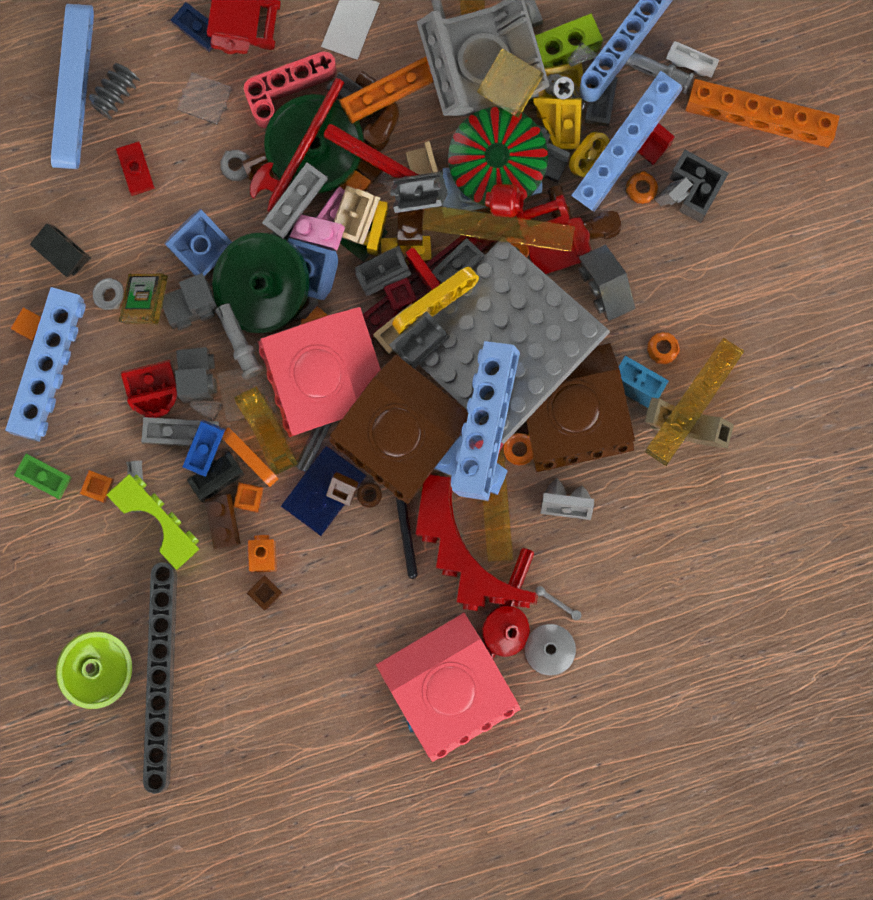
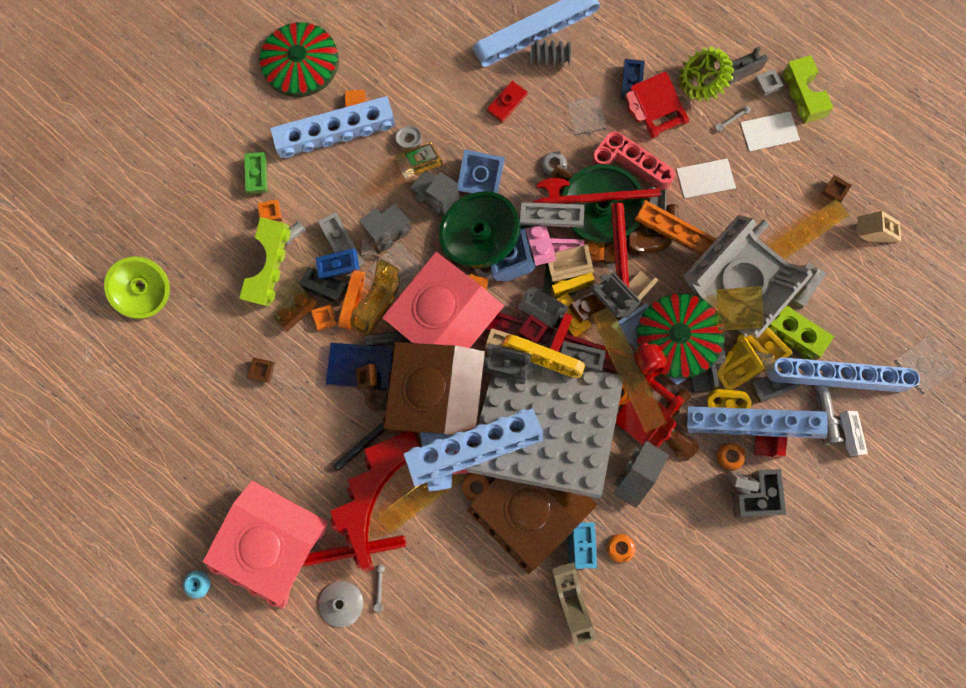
camera: 60 degrees right, 5 degrees down
pearl dark grey hinge [30,223,91,277] -> none
red slope [121,360,177,418] -> none
dark grey beam [143,562,177,794] -> none
light grey pin [215,304,264,379] -> none
orange brick [248,535,277,573] -> none
red dish [483,606,530,657] -> none
light grey tile [540,478,594,520] -> none
light grey bush [545,73,574,99] -> none
clear slope [567,42,598,67] -> none
clear yellow plate [645,337,744,466] -> none
orange brick [685,79,840,148] -> none
none -> medium azure plate [182,570,211,598]

